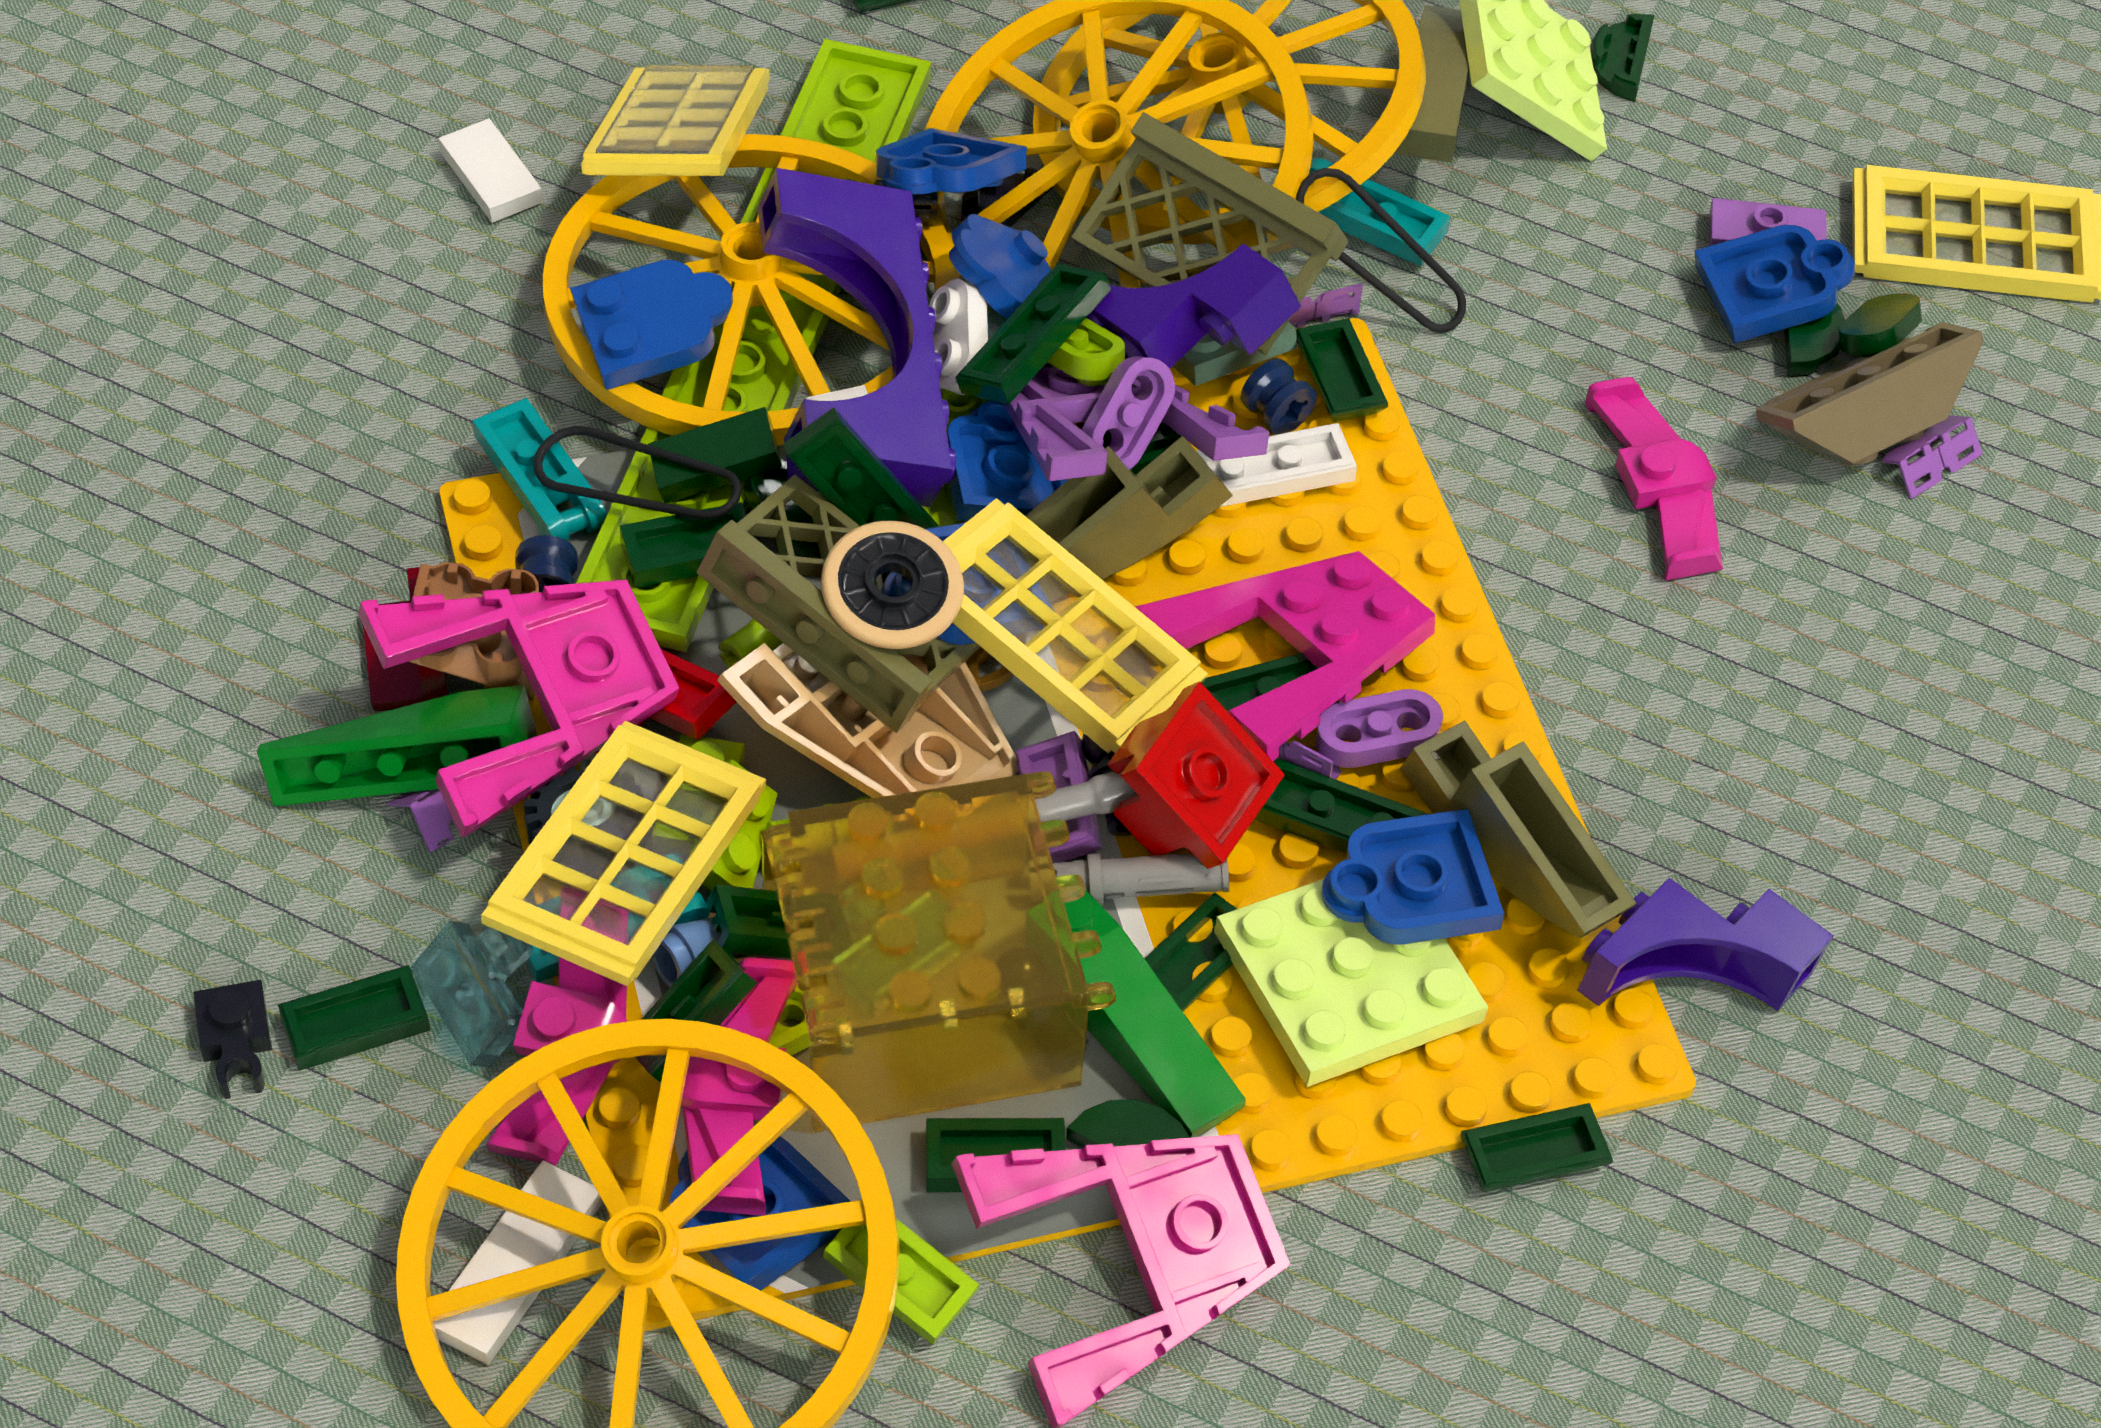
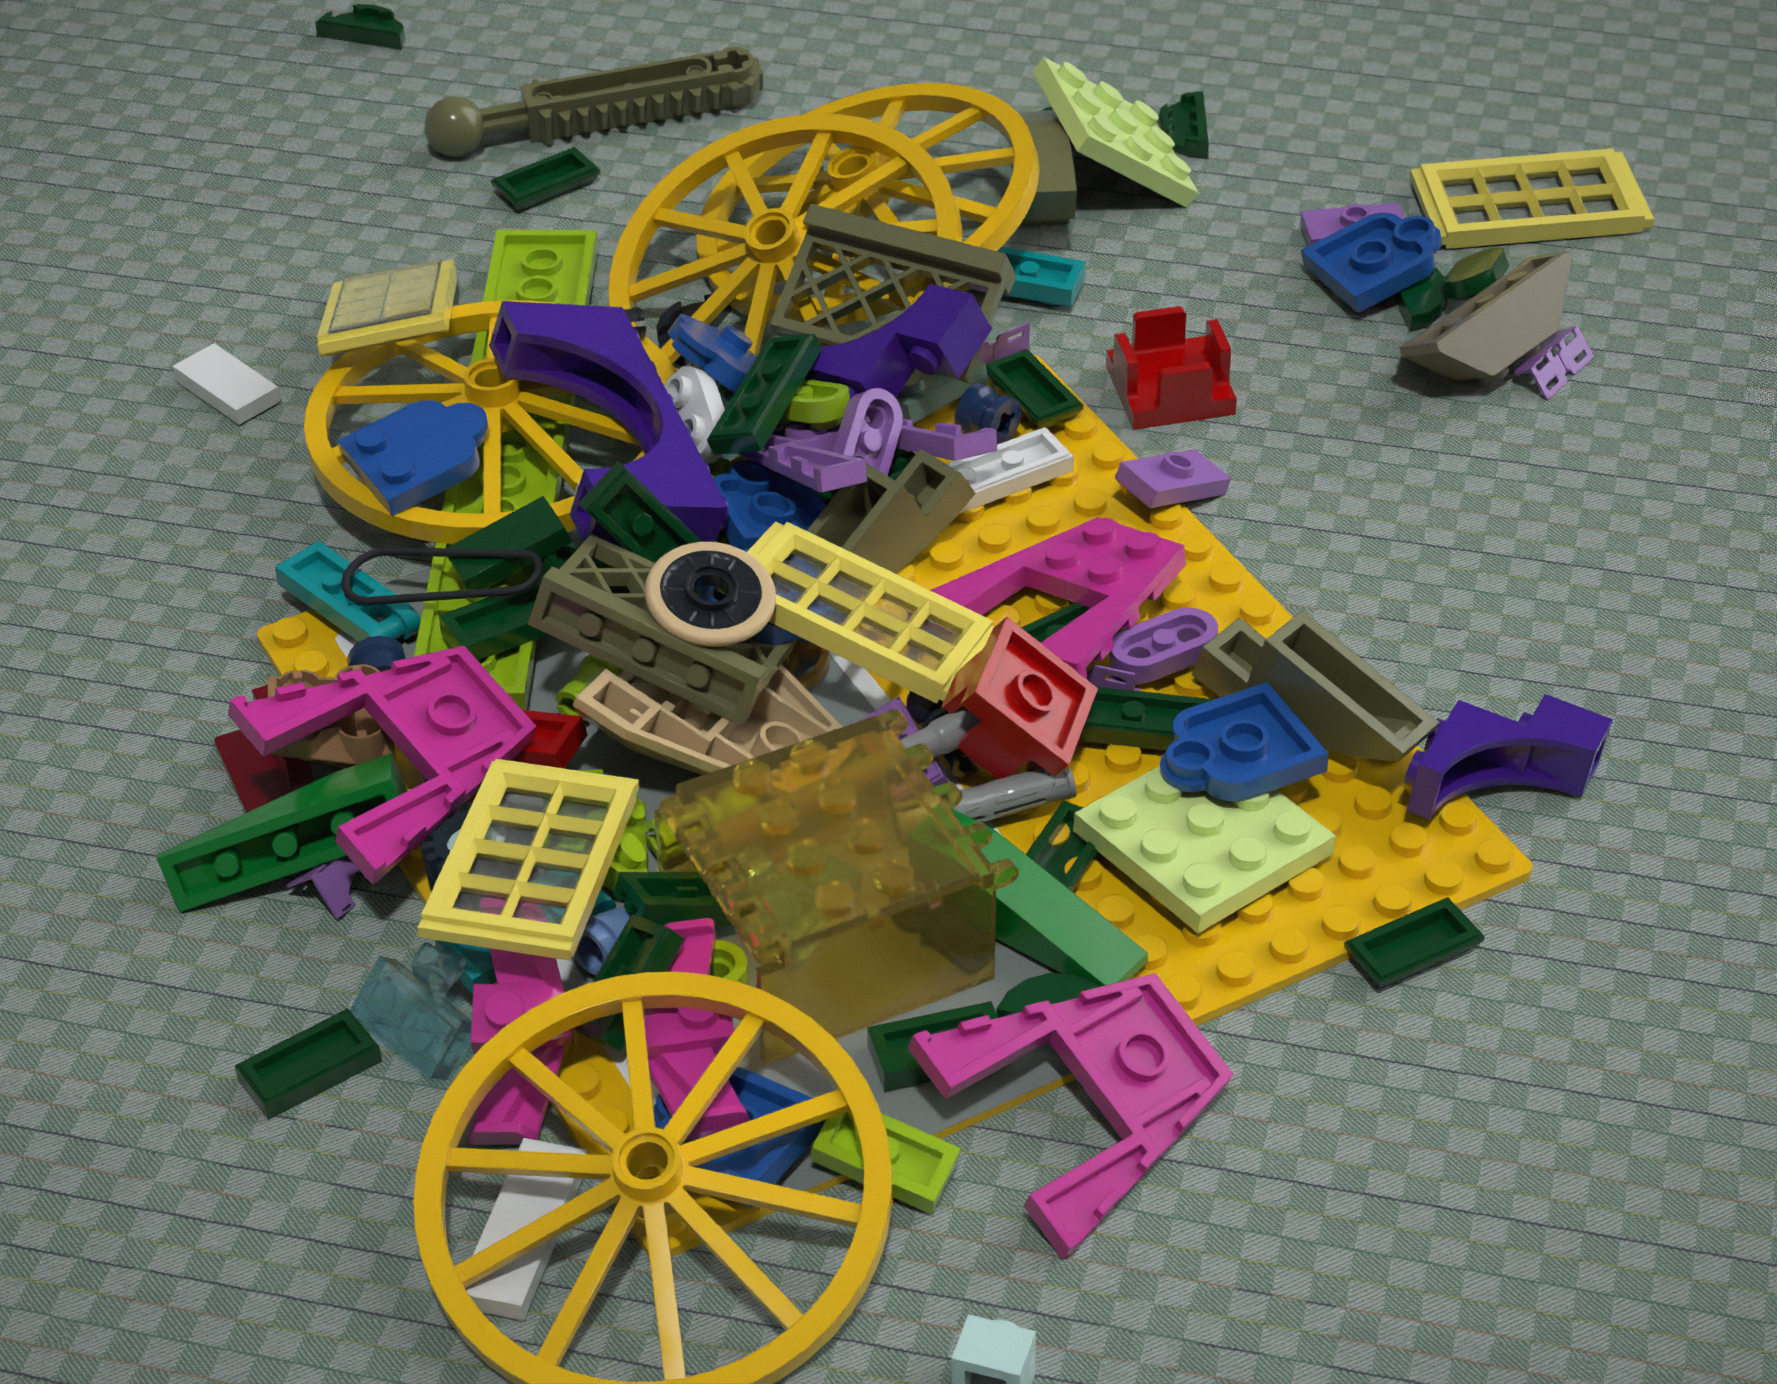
camera: 10 degrees left, 10 degrees down
black plate [193,980,272,1099] -> none
blue plate [876,128,1027,194] -> none
black piece [1296,168,1466,333] -> none
dark pink plate [1585,377,1723,581] -> none
none -> red panel [1106,306,1237,430]
none -> medium lavender plate [1115,450,1232,508]

